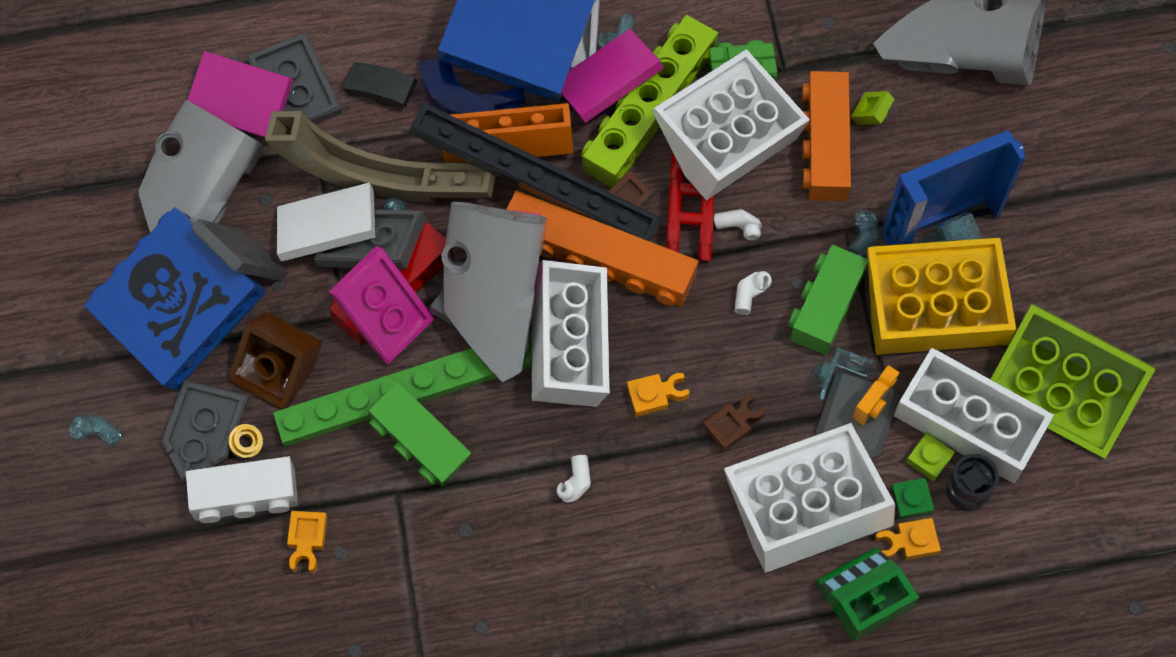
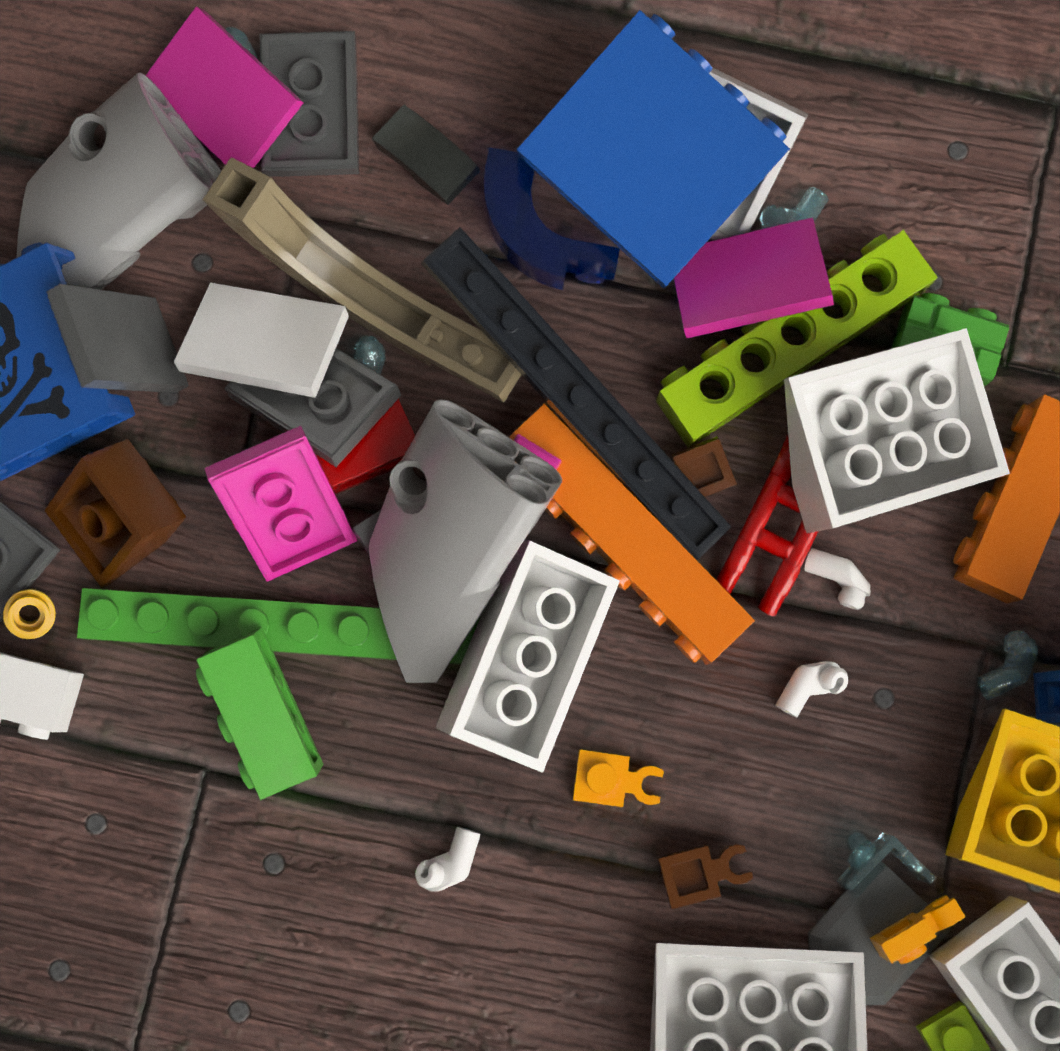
camera: 20 degrees right, 15 degrees up
light orange plate [287,511,328,573] -> none
orange brick [443,103,573,163] -> none
bright green brick [788,244,868,356] -> none

